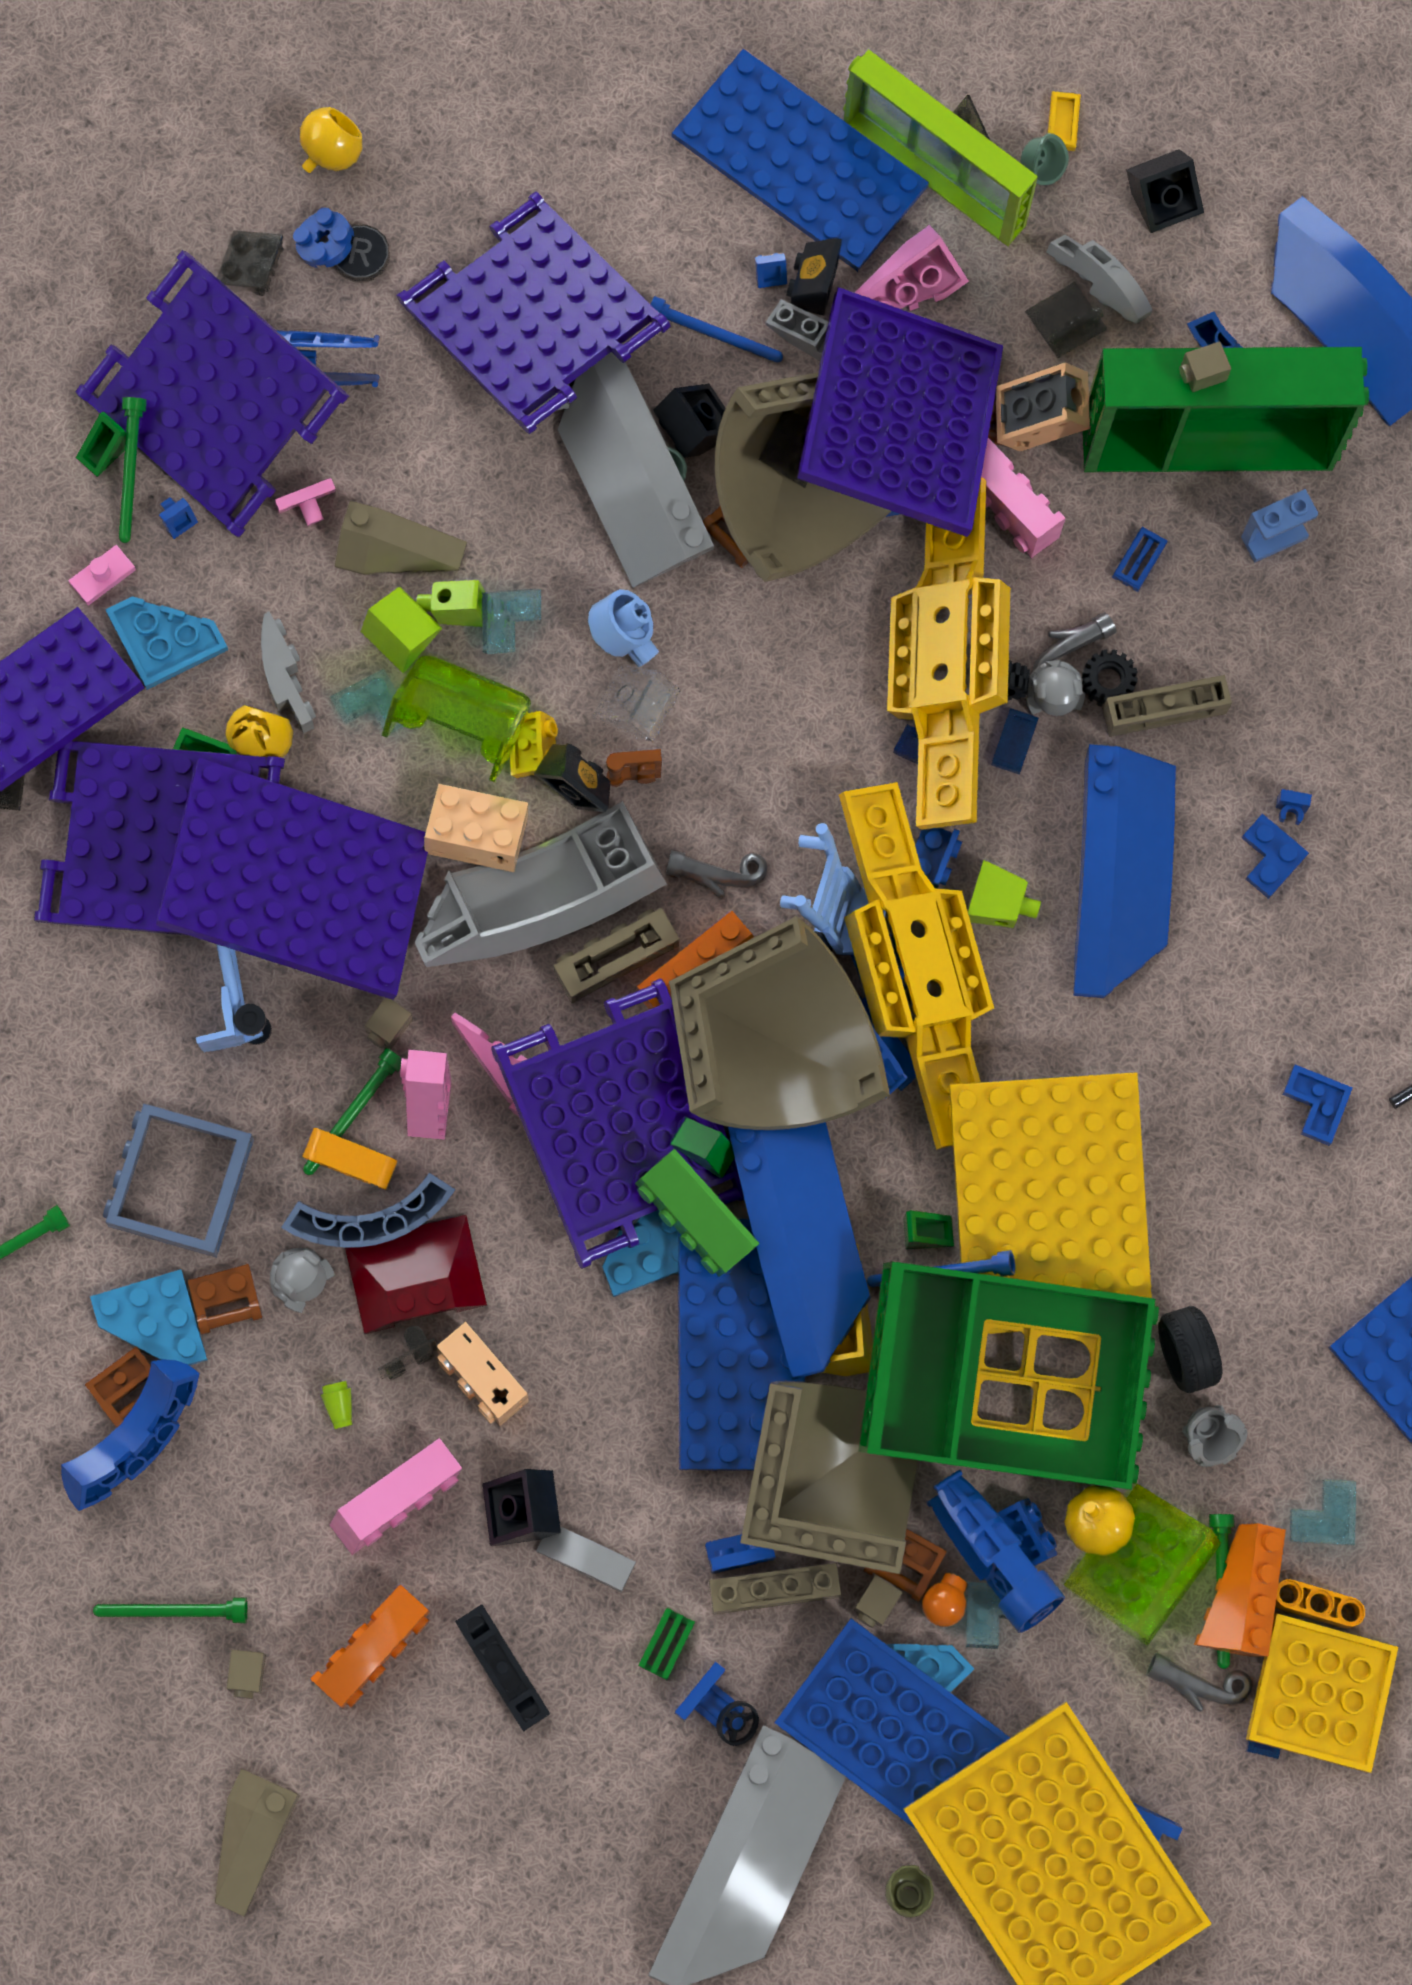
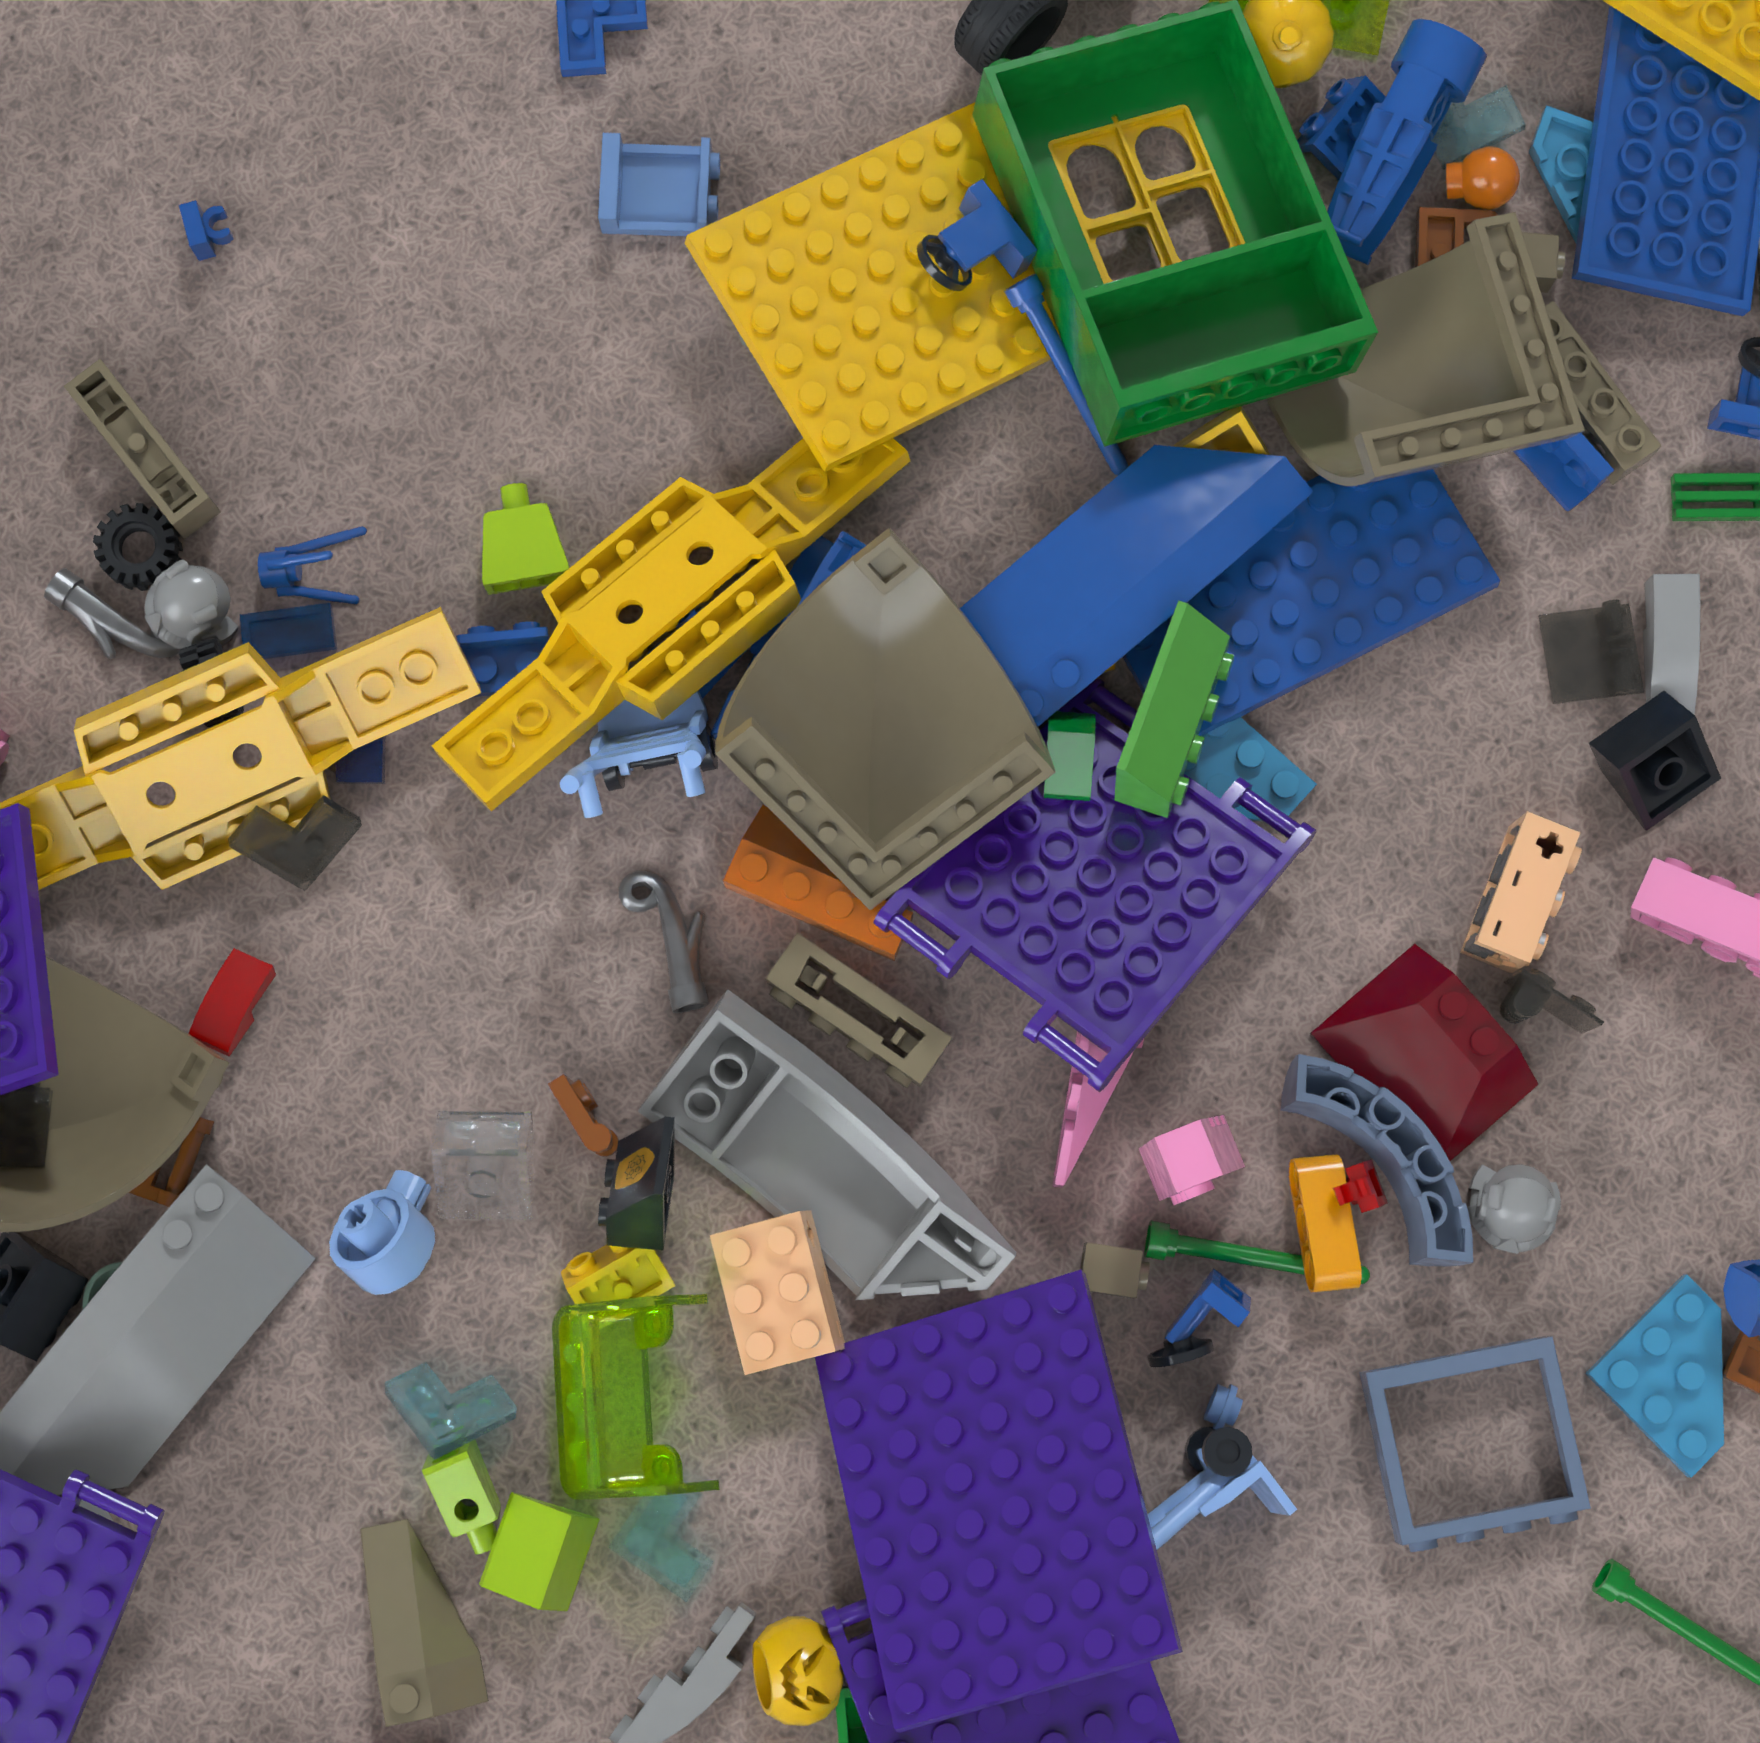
camera: 110 degrees left, 5 degrees up
dark orange plate [187,1264,263,1335] -> none
lime cone [320,1381,353,1429] -> none
green slope [903,1210,954,1249] -> none
blue slope [1073,744,1176,998] -> none
blue plate [1242,813,1309,899] -> none
none -> red slope [188,948,276,1057]
none -> clear smoke tile [228,795,362,891]
none -> blue plant [258,526,367,605]
none -> medium blue panel [598,133,720,236]
none -> blue piece [917,179,1037,291]
none -> blue piece [1147,1268,1251,1368]
none -> medium blue plate [1204,1384,1243,1429]
none -> red plate [1333,1159,1388,1213]
none -> clear smoke hinge [1538,600,1644,704]

